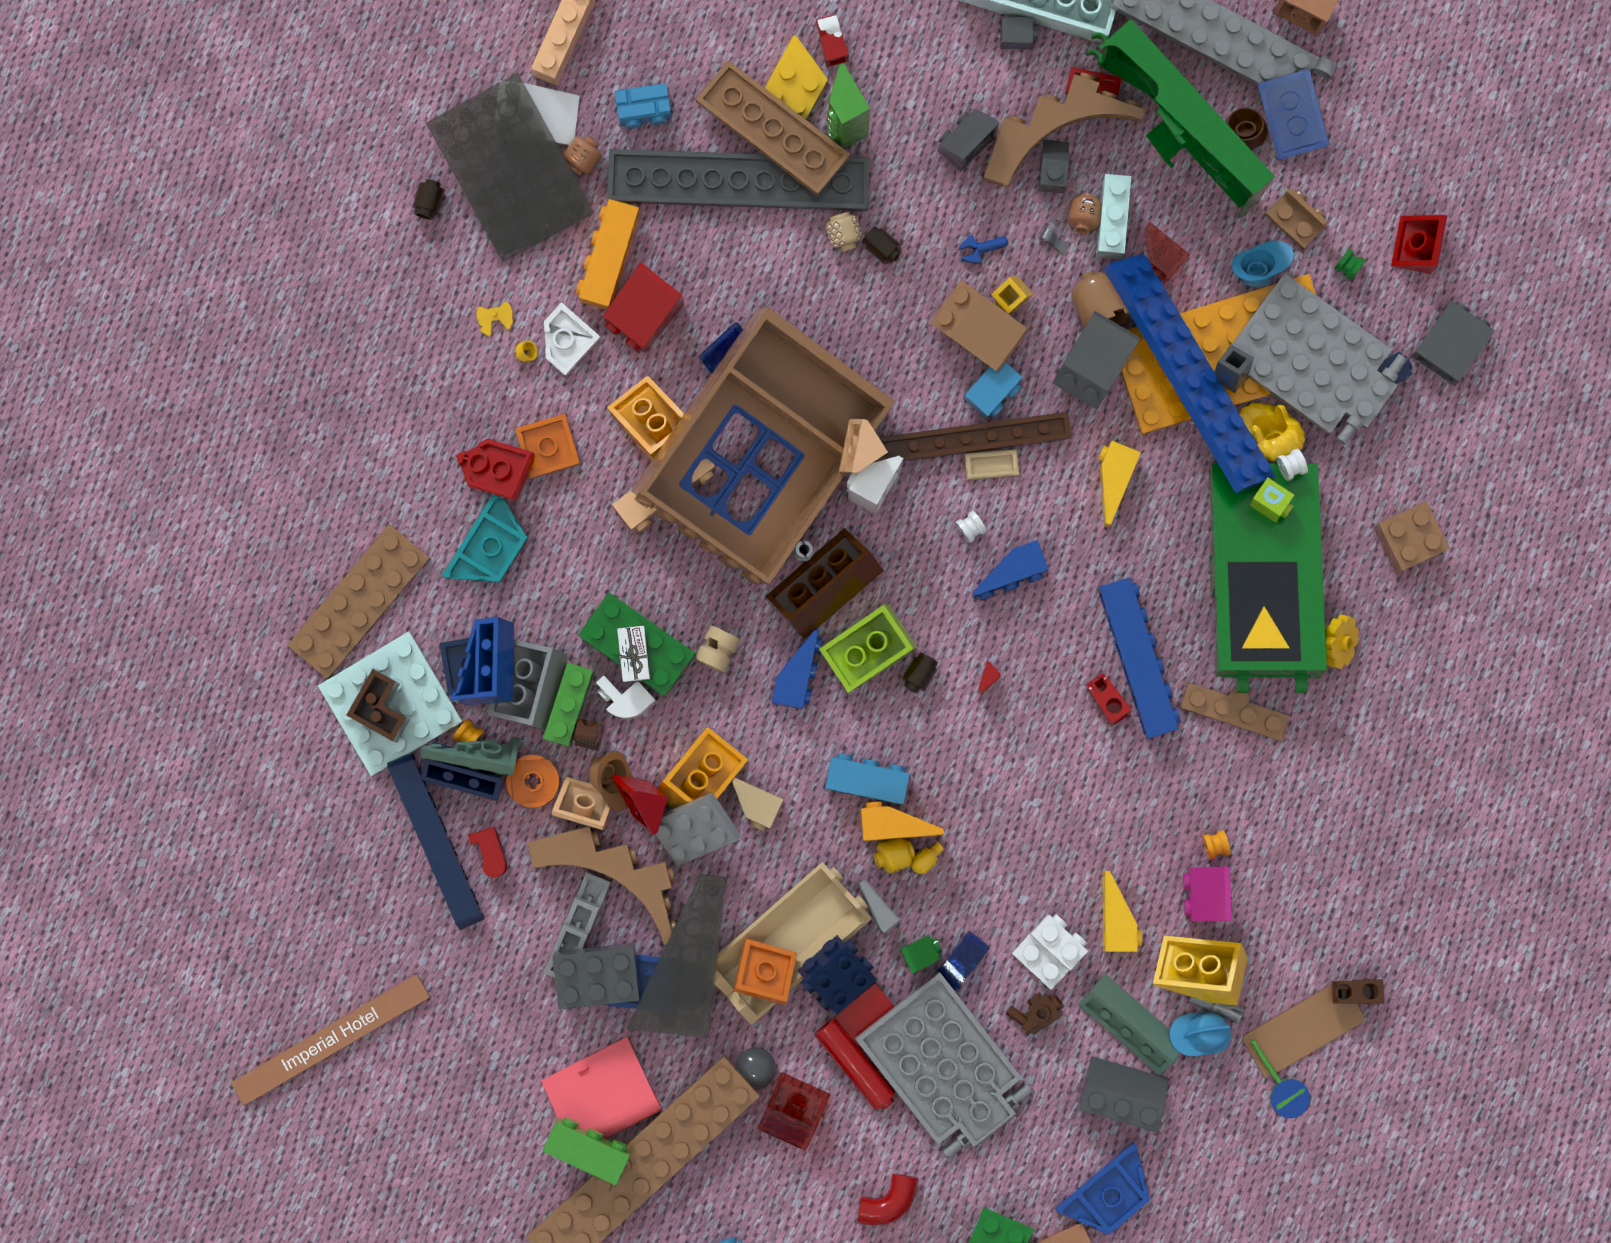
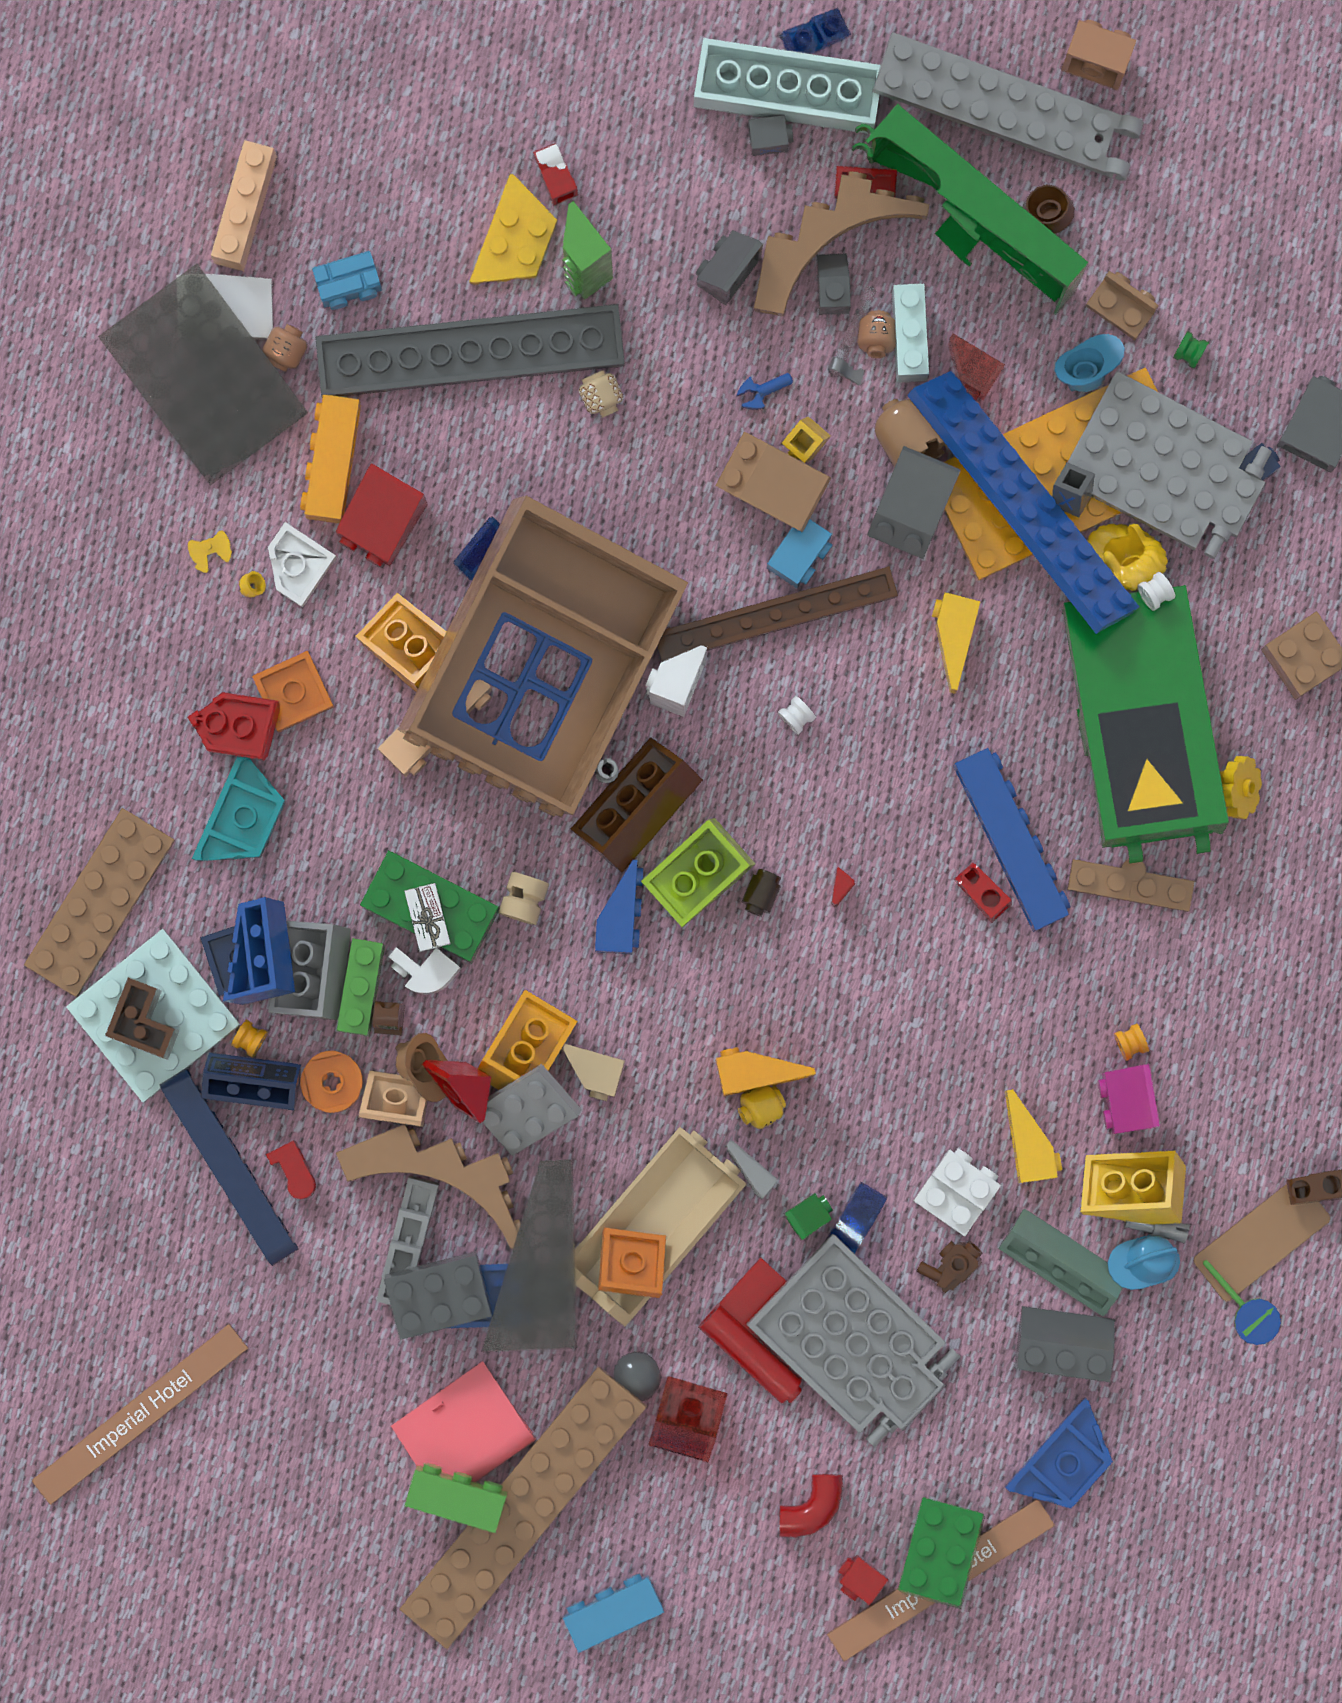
camera: 10 degrees left, 0 degrees up
dark brown brick [413,179,445,220] -> none
sand green wing [421,738,520,776] -> none
medium nougat plate [695,60,851,196] -> none
dark blue brick [797,935,877,1015] -> none
dark azure brick [825,753,910,805] -> none
light nougat slope [839,419,888,473] -> none
dark brown brick [862,226,902,264] -> none
yellow cylinder [911,842,944,874] -> none
tan tile [964,449,1019,480] -> none
blue slope [972,540,1049,601] -> none
lime brick [1249,477,1294,523] -> none
blue plate [1258,68,1329,160] -> none
red slope [1391,215,1447,274] -> none

